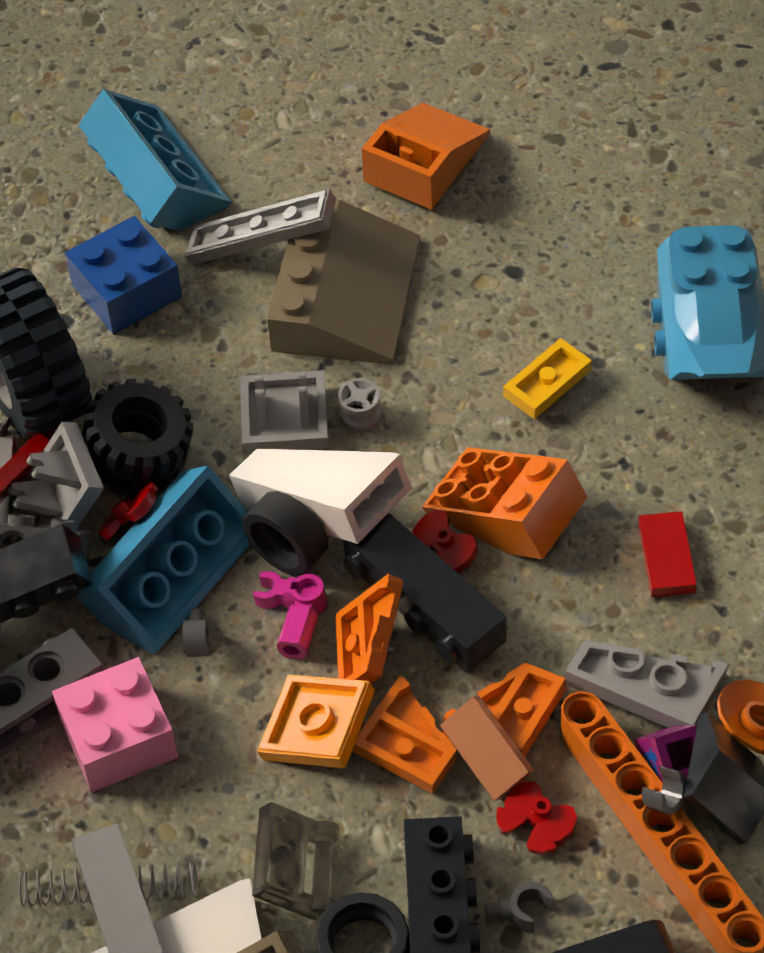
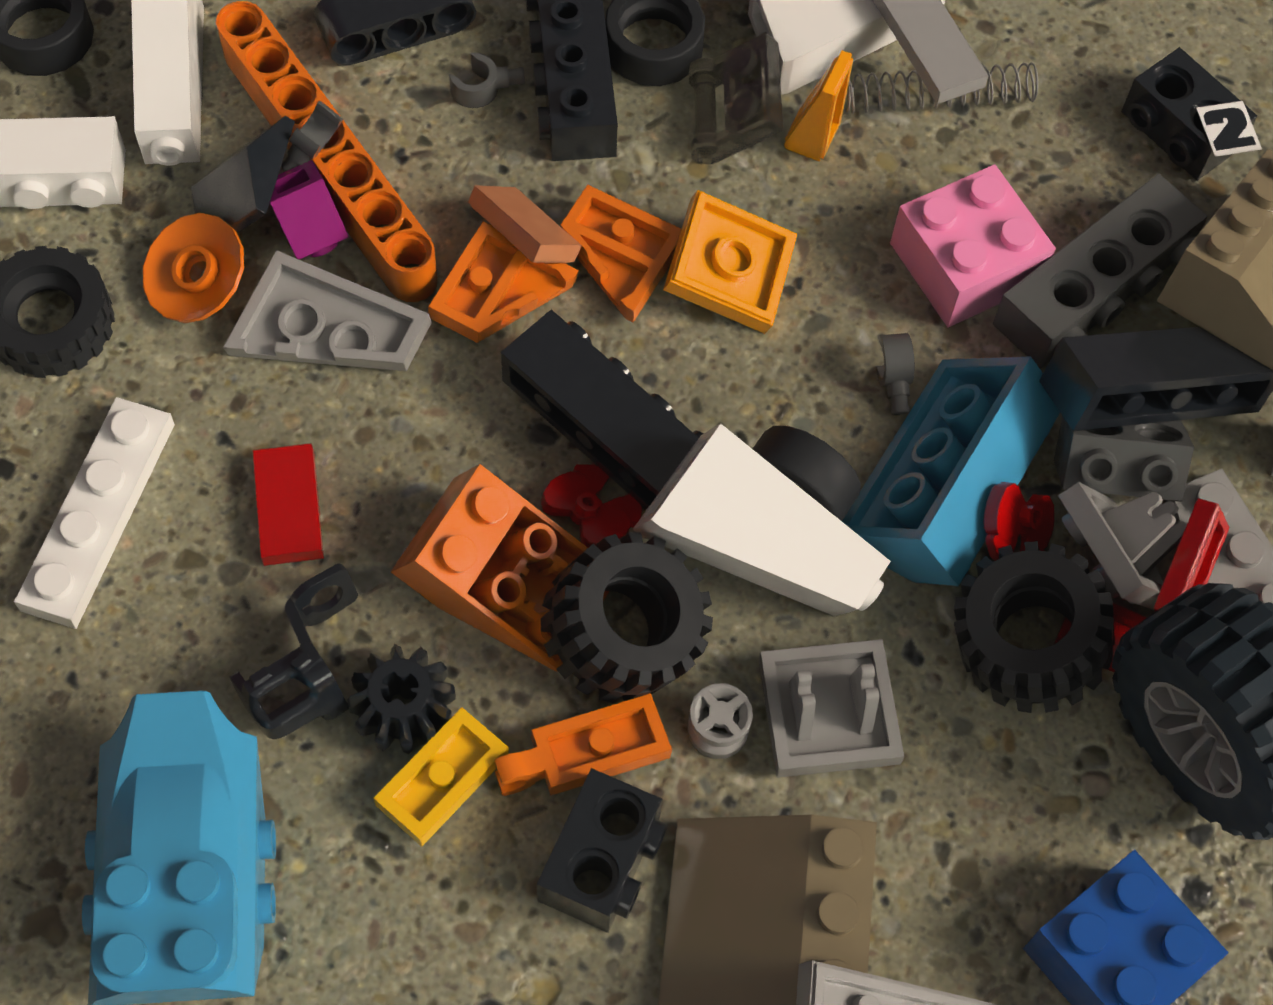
camera: 170 degrees right, 10 degrees up
dark pink bar [253,571,328,660] -> none
orange wing [335,574,403,684] -> none
red piece [496,781,577,855] -> none
none -> black piece [229,563,358,740]
none -> black gear [347,644,456,755]
none -> orange plate [495,693,672,796]
none -> black brick [537,768,668,933]
none -> black tyre [540,532,713,703]
none -> light orange slope [784,50,853,162]

